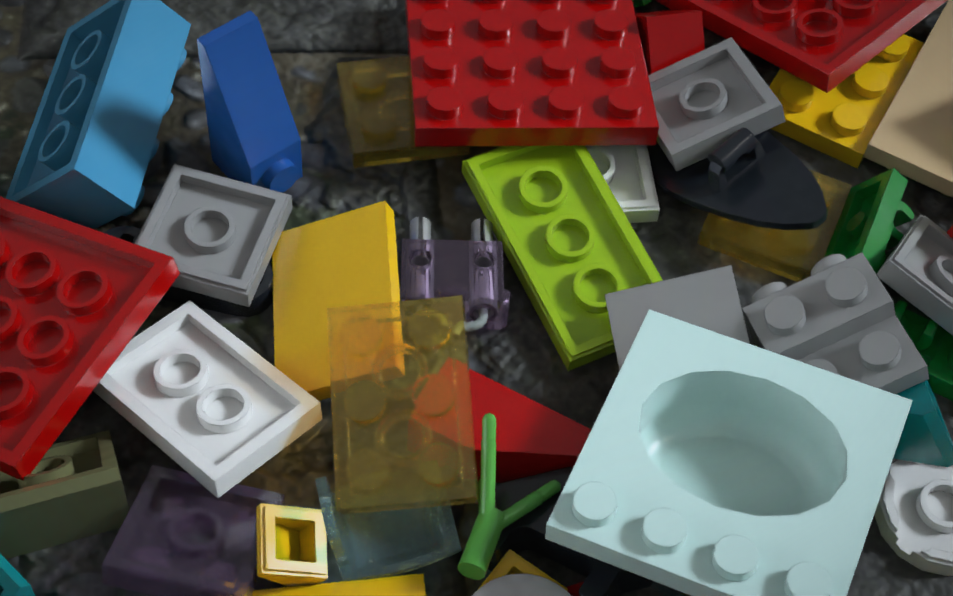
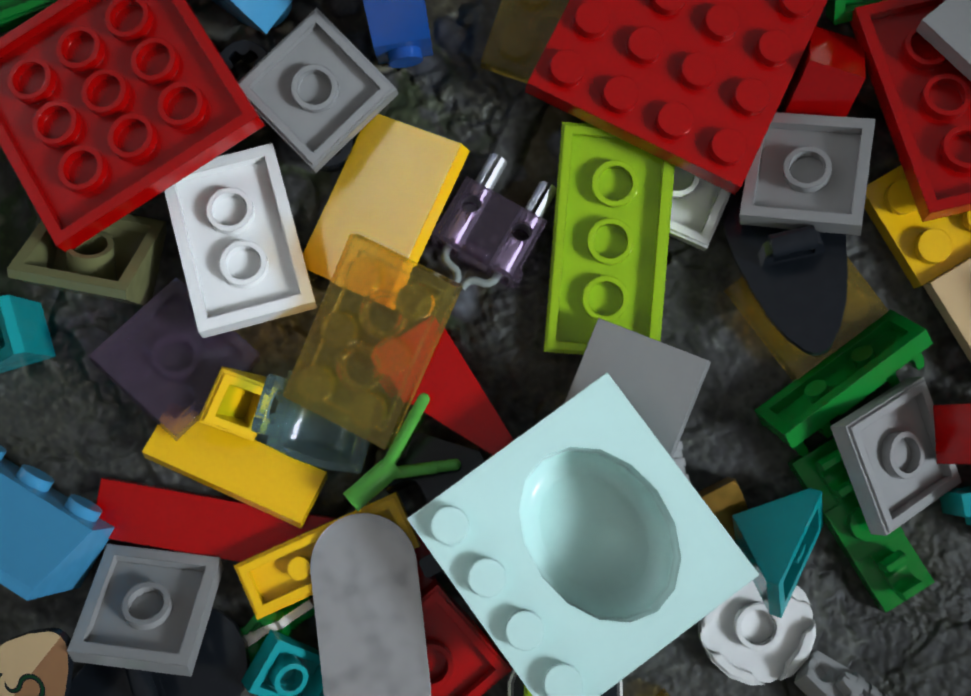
camera: 35 degrees right, 30 degrees up
light grey plate [742,252,929,394] -> none

